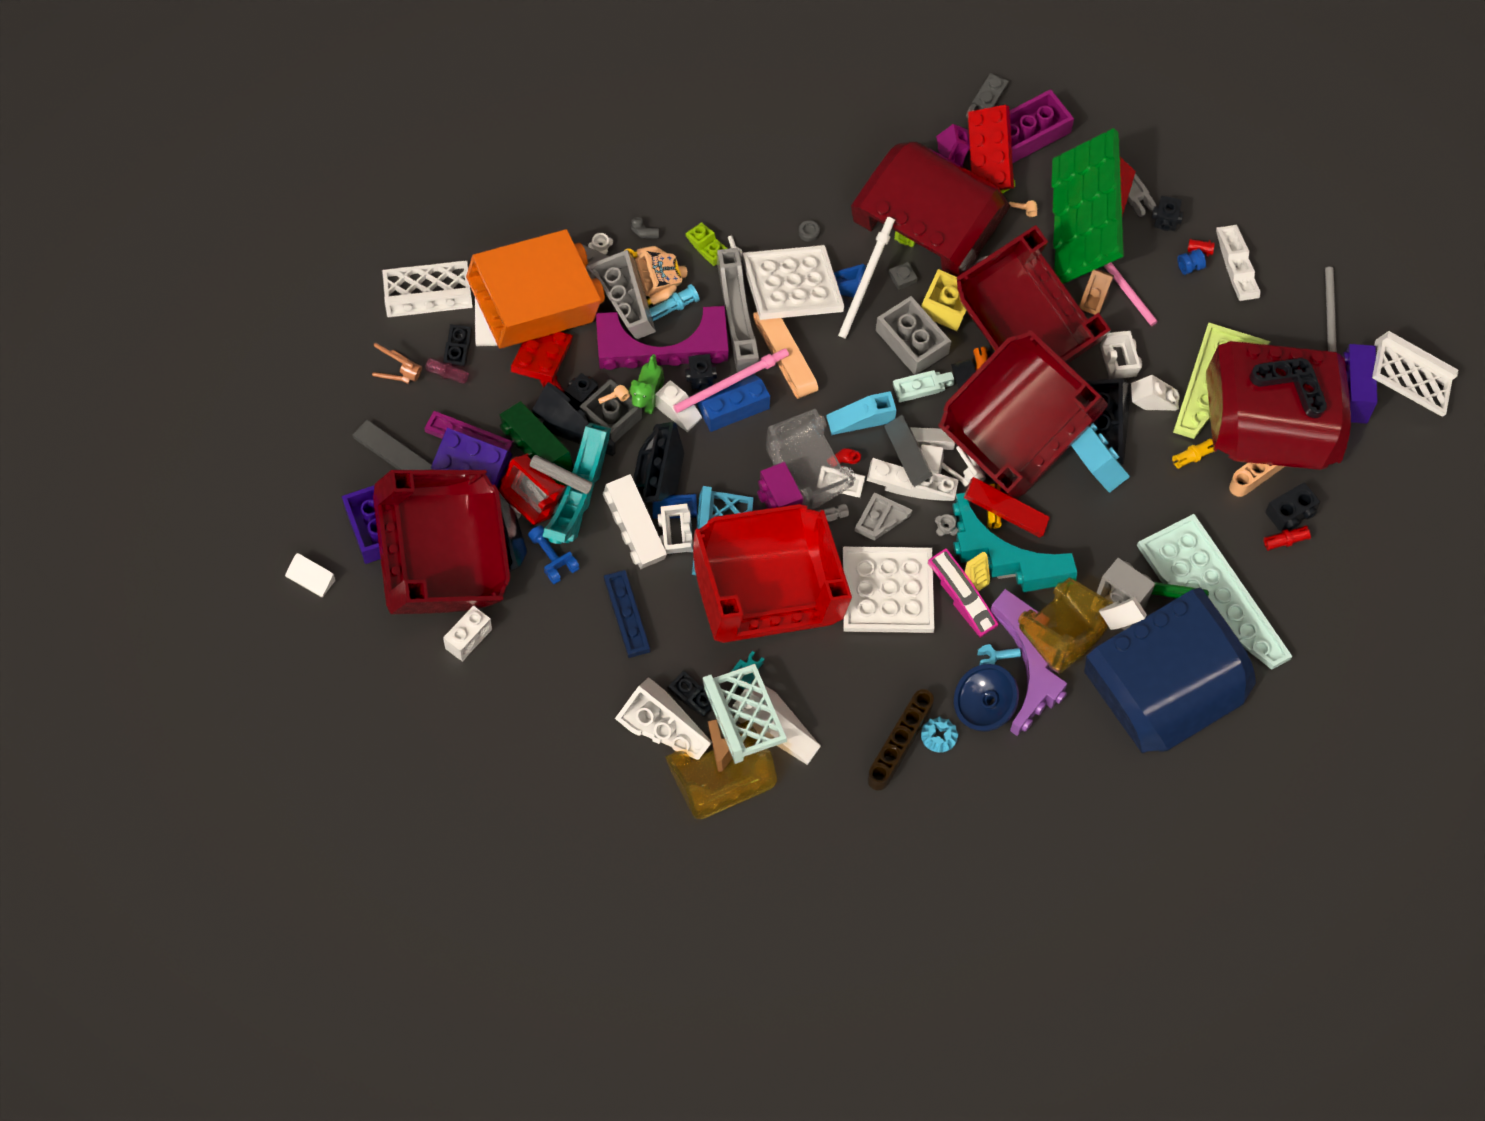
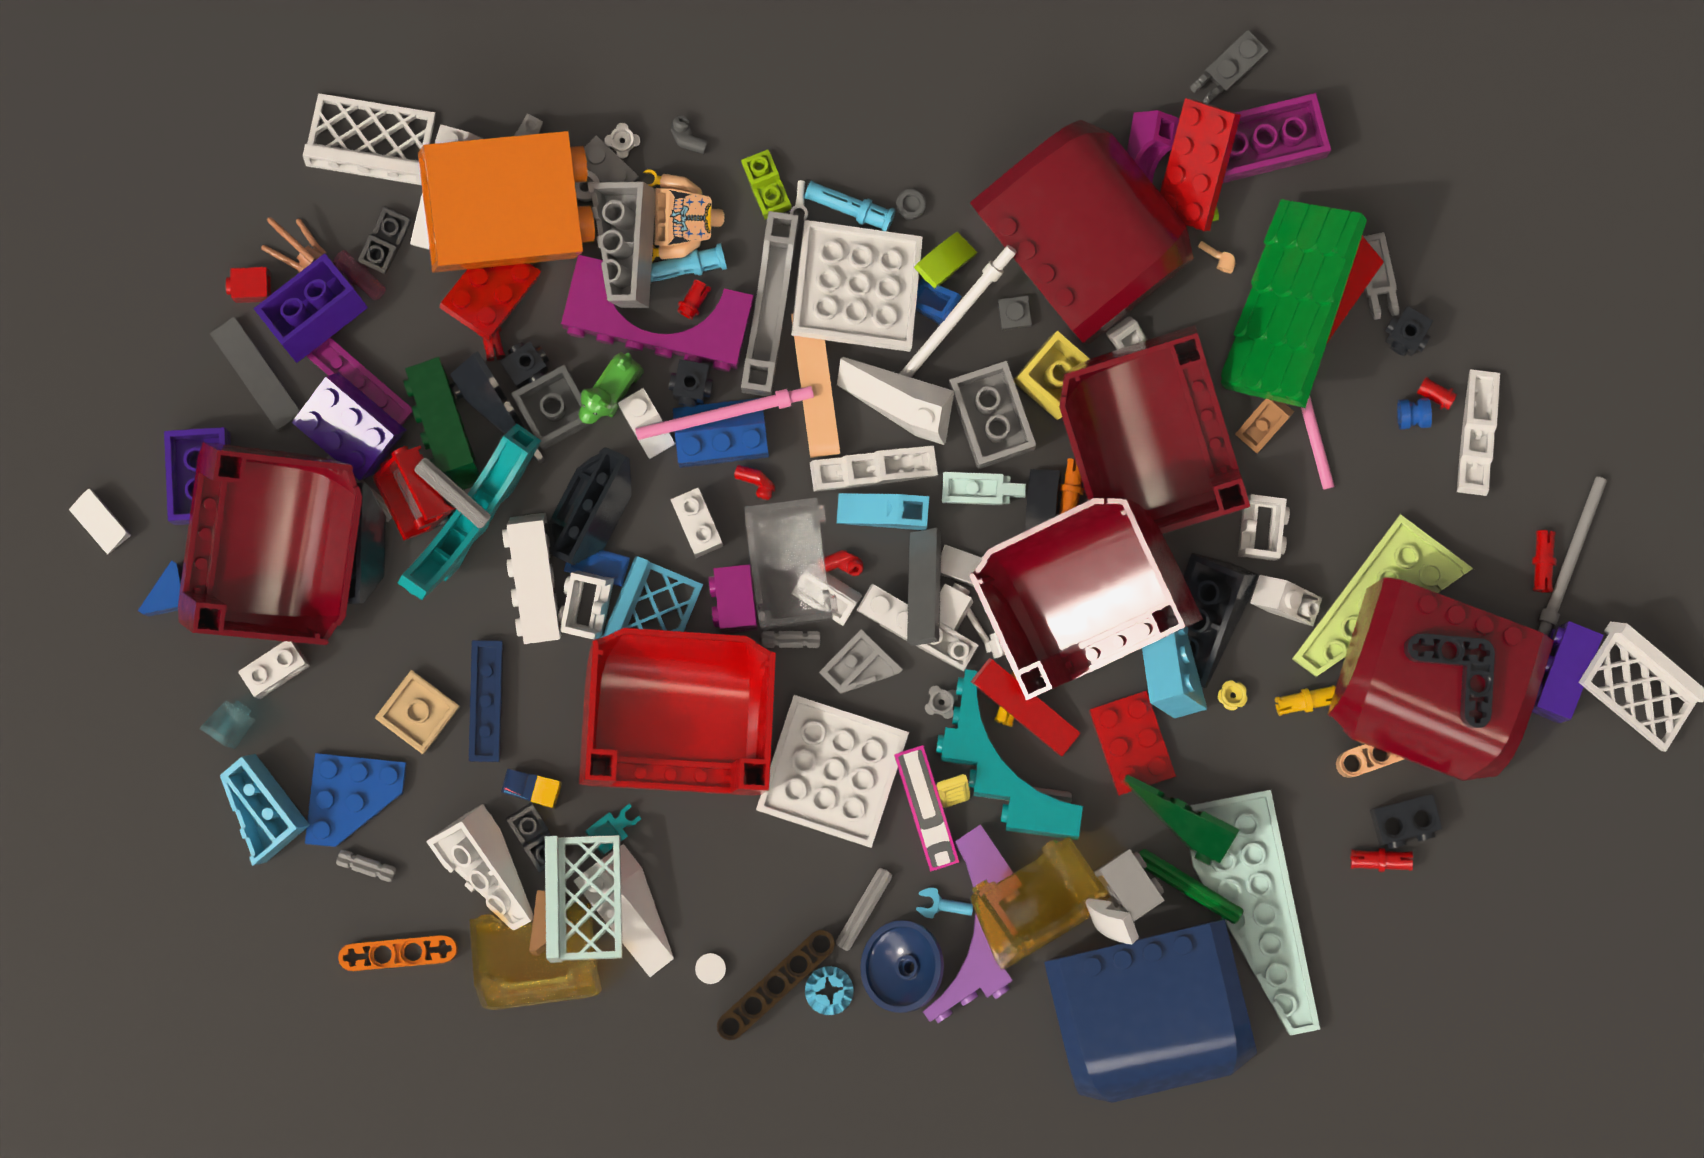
camera: 20 degrees right, 20 degrees up
blue bar [528,525,579,584] -> none
light nougat hand [598,385,630,404] -> none
none -> blue slope [138,560,183,617]
none -> clear light blue slope [200,700,256,749]
none -> medium azure wedge [220,754,310,866]
none -> red brick [226,267,271,303]
none -> dark purple brick [253,253,368,363]
none -> blue plate [305,753,407,847]
none -> light grey axle [336,850,396,882]
none -> orange beam [338,935,458,971]
none -> tan plate [375,670,460,755]
none -> leg [501,769,562,809]
none -> white brick [671,488,723,558]
none -> red pin [677,279,711,320]
none -> white tile [695,953,726,984]
none -> red arm [734,465,775,500]
none -> medium azure pin [804,180,896,232]
none -> white slope [810,446,938,492]
none -> light grey axle [836,868,892,951]
none -> white wedge [837,357,954,445]
none -> lime slope [914,232,978,289]
none -> red plate [1089,690,1176,796]
none -> dark green wedge [1123,775,1240,866]
none -> light yellow plate [1218,680,1248,710]
none -> red pin [1532,530,1557,593]

